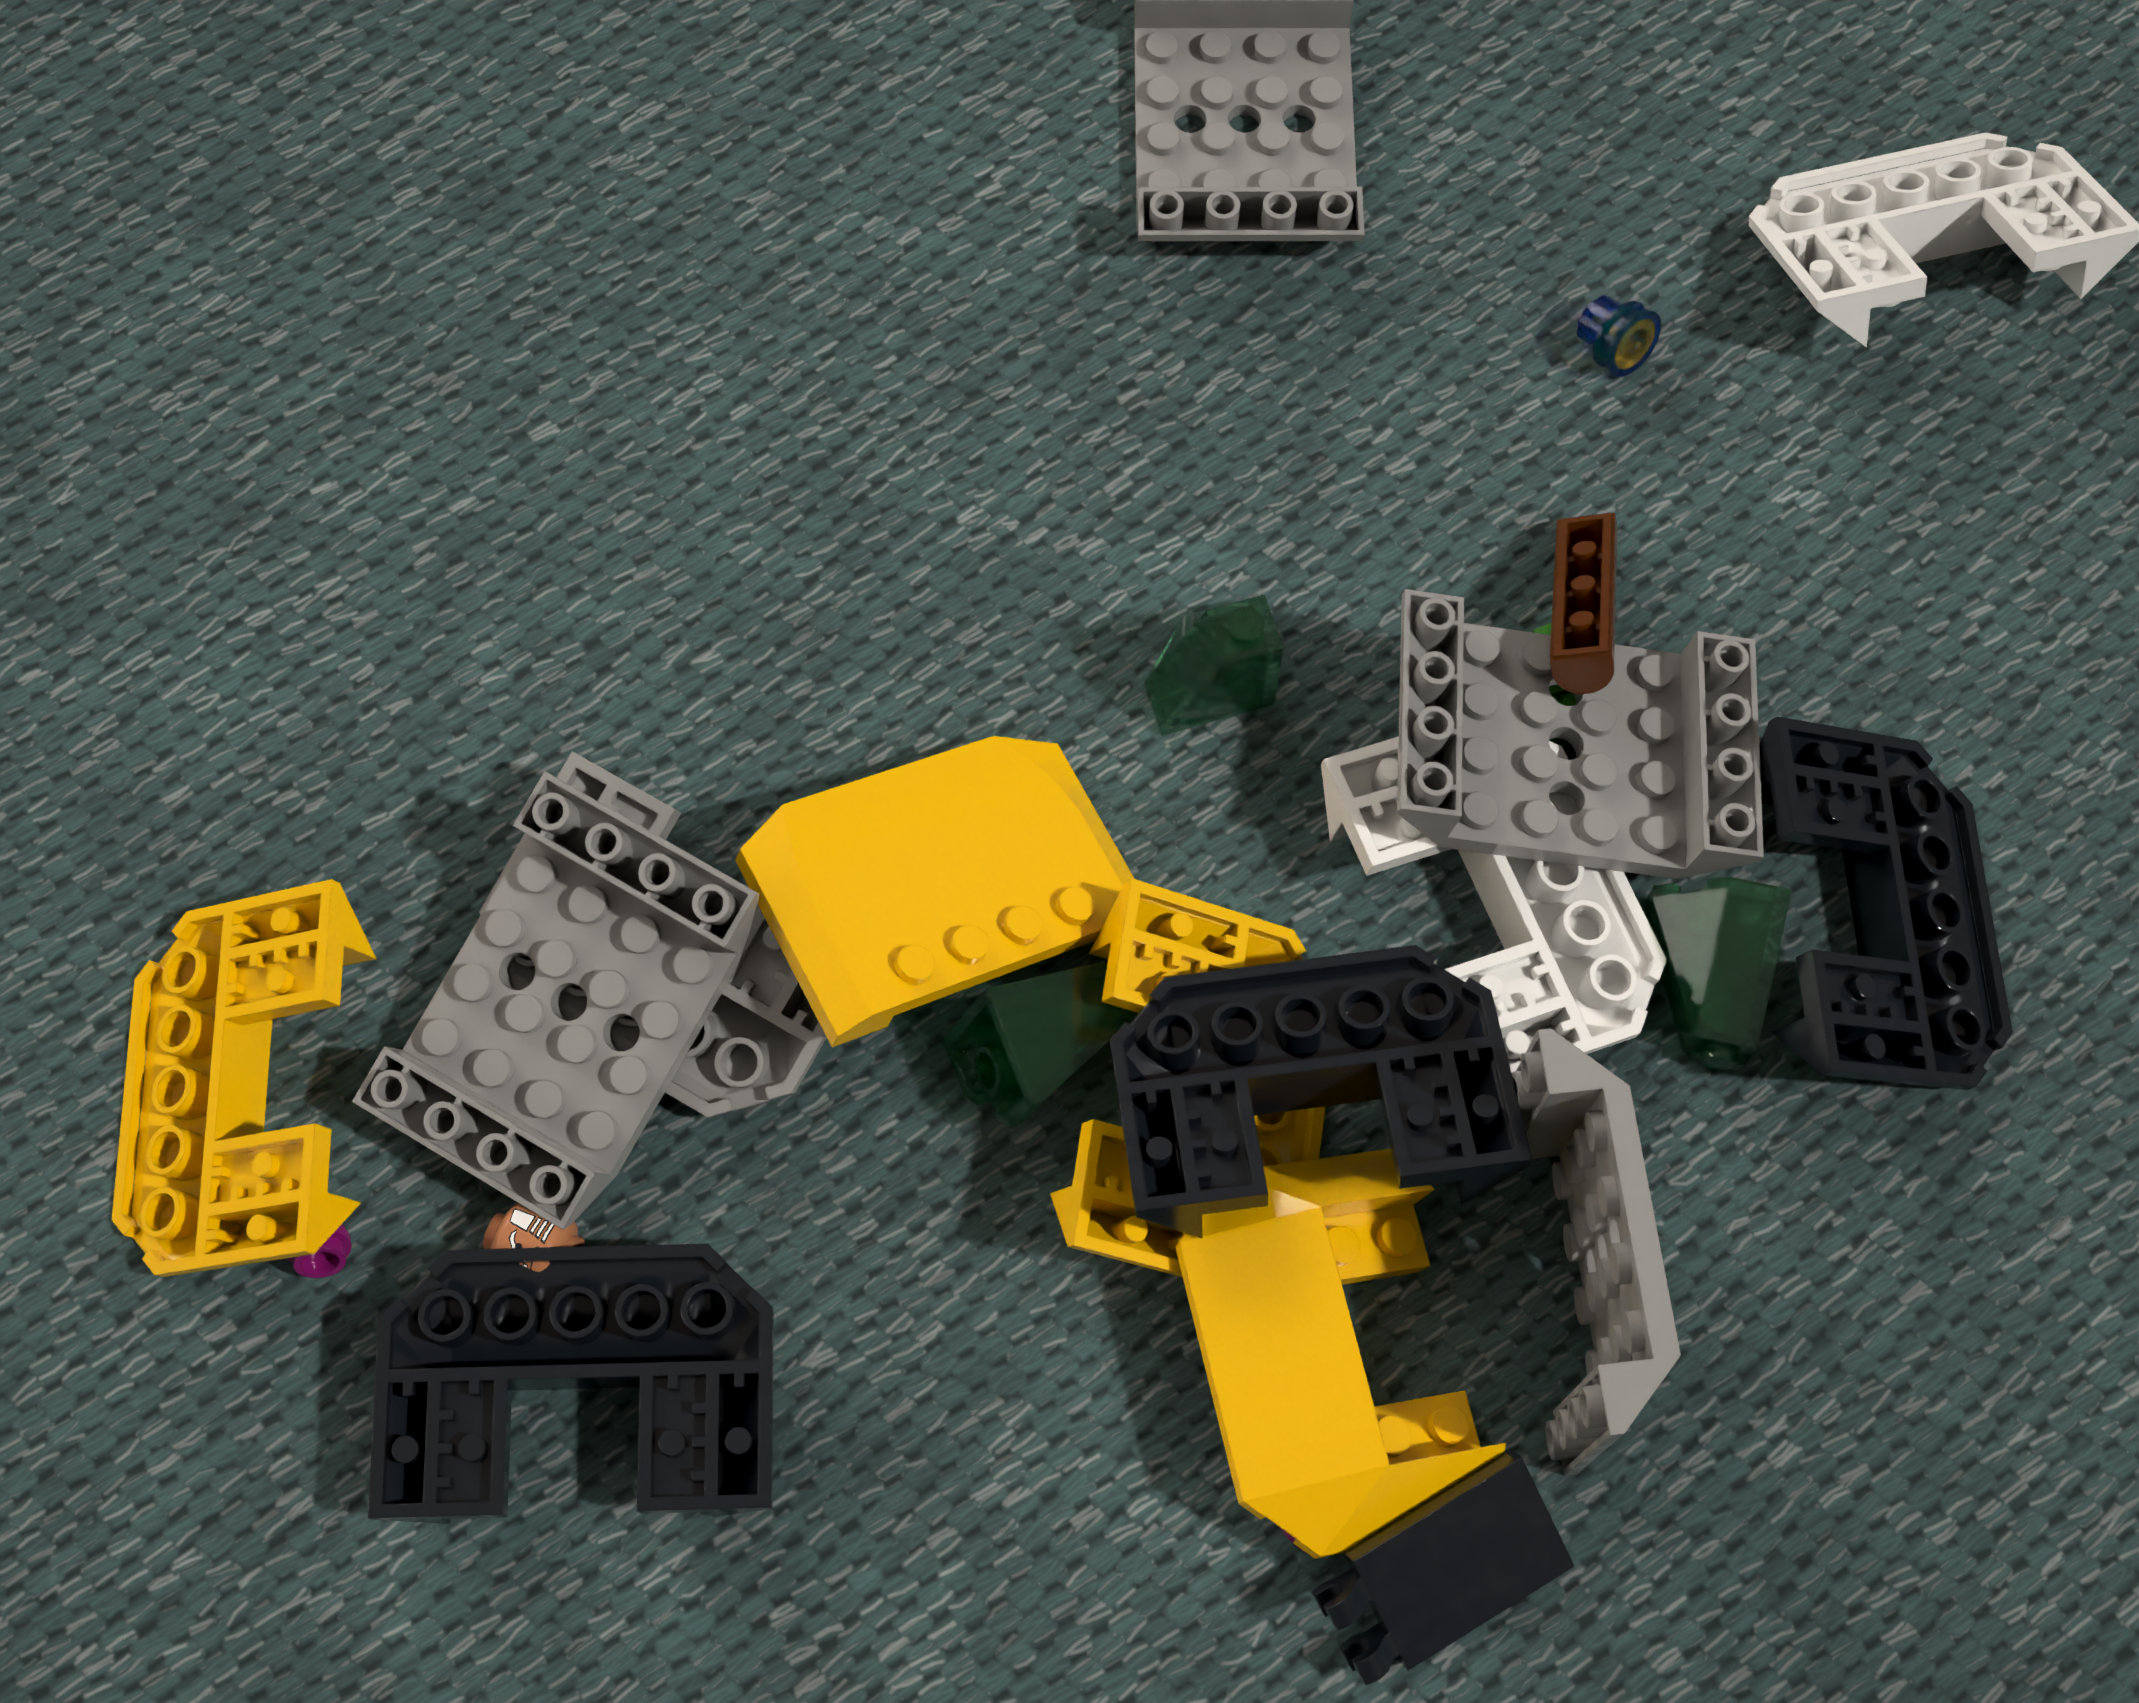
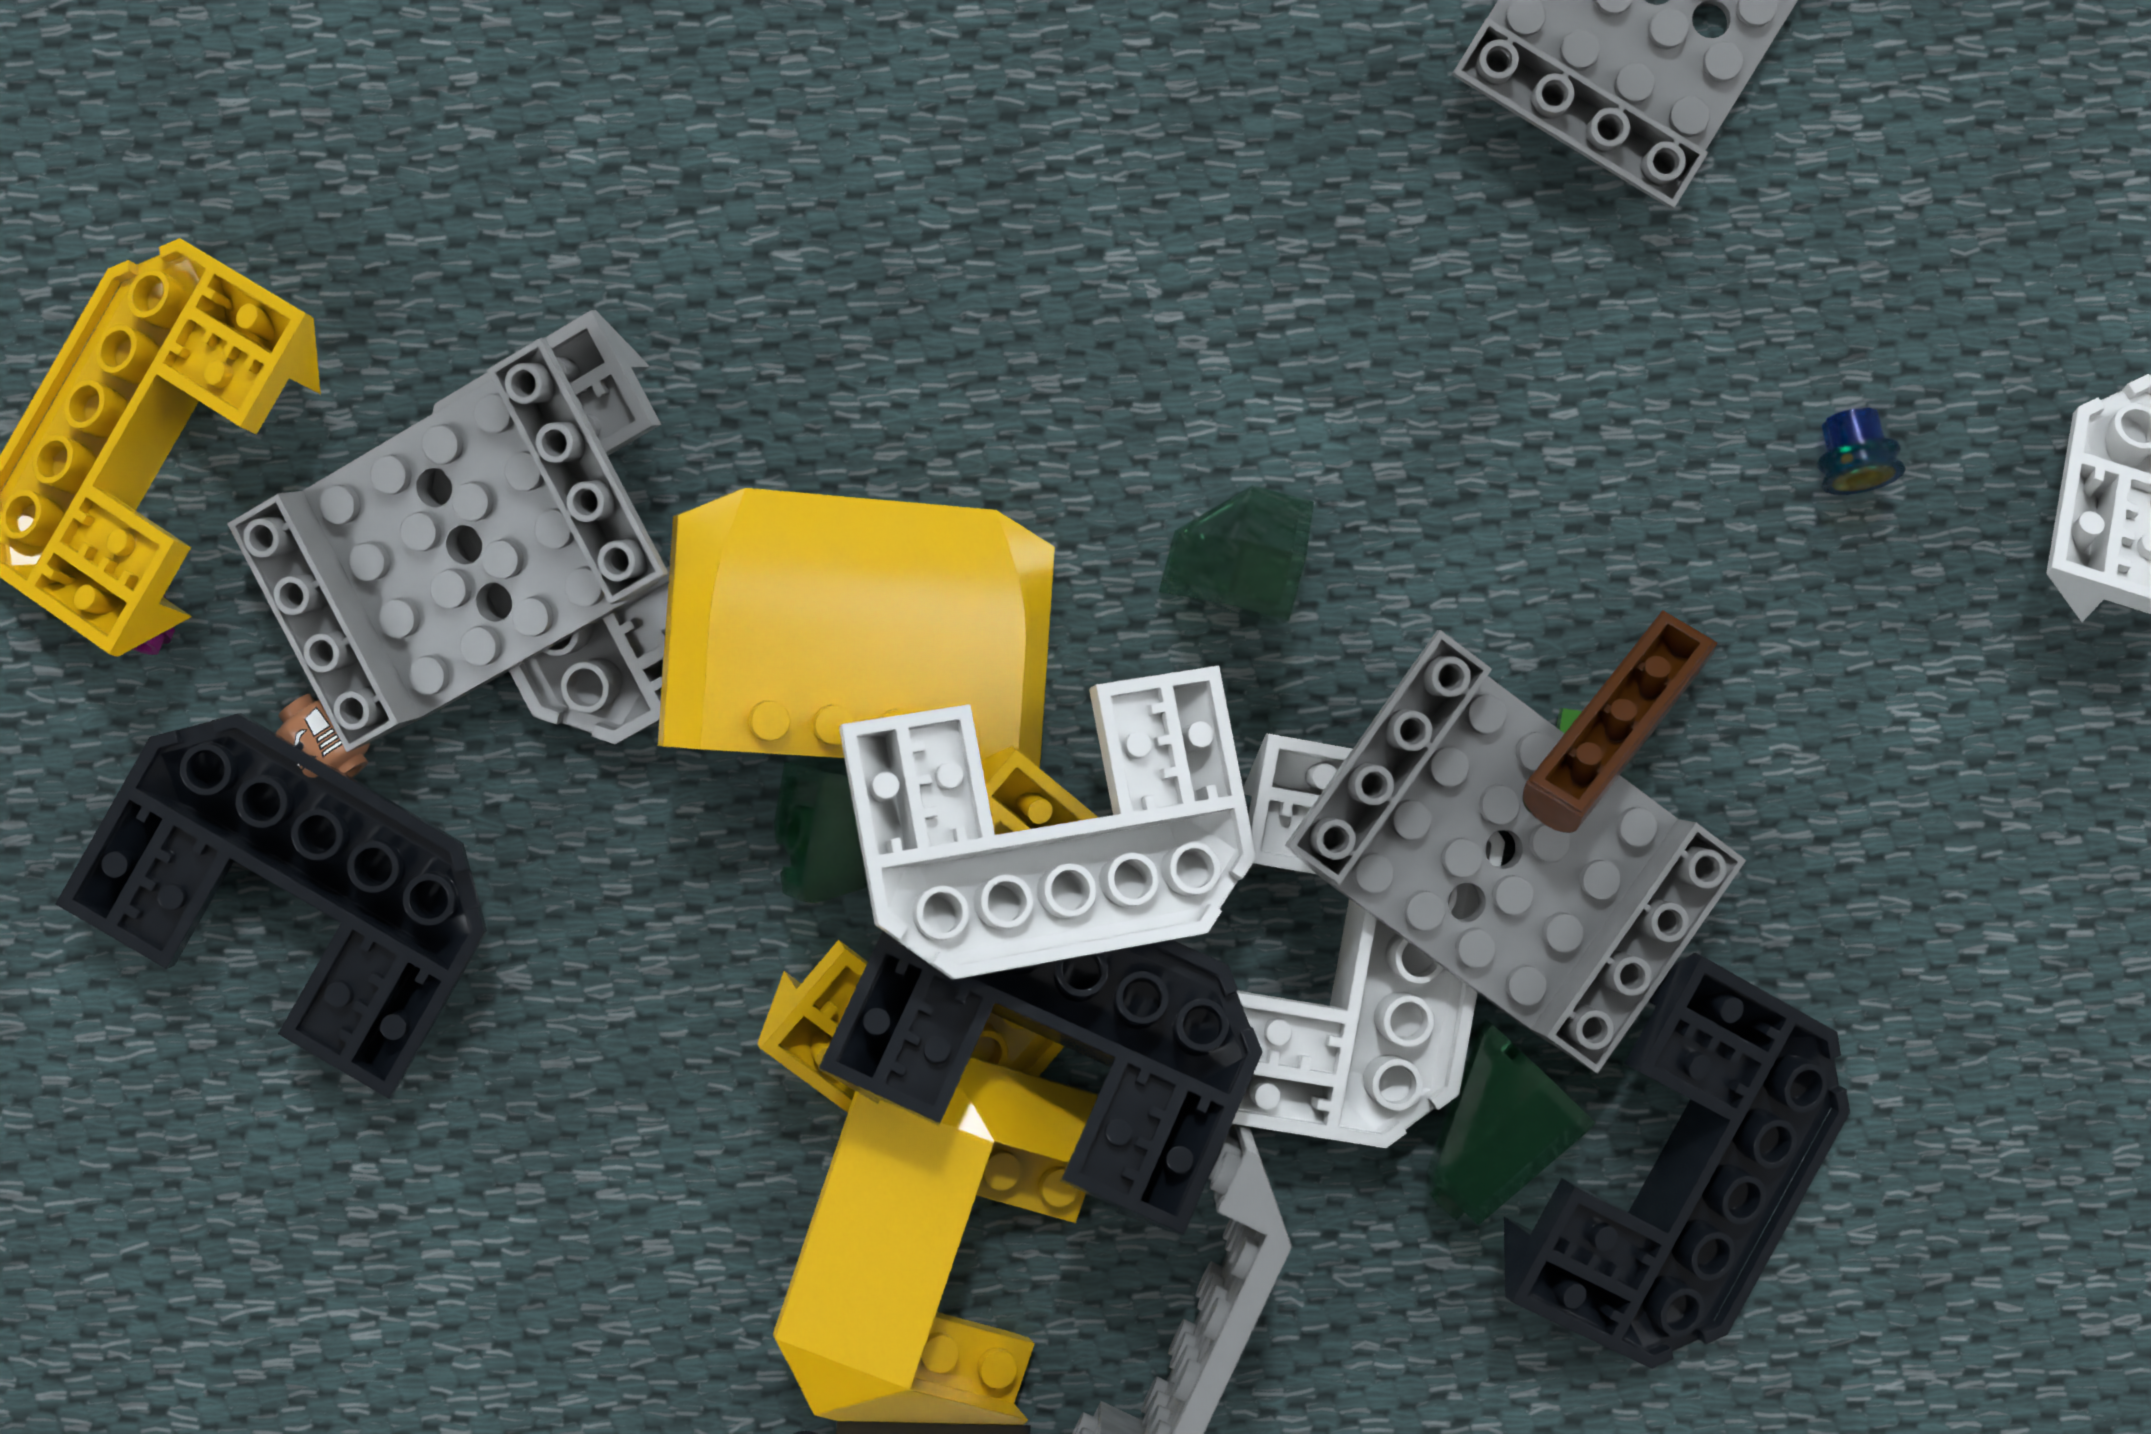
camera: 30 degrees right, 20 degrees up
none -> white slope [839,666,1256,980]

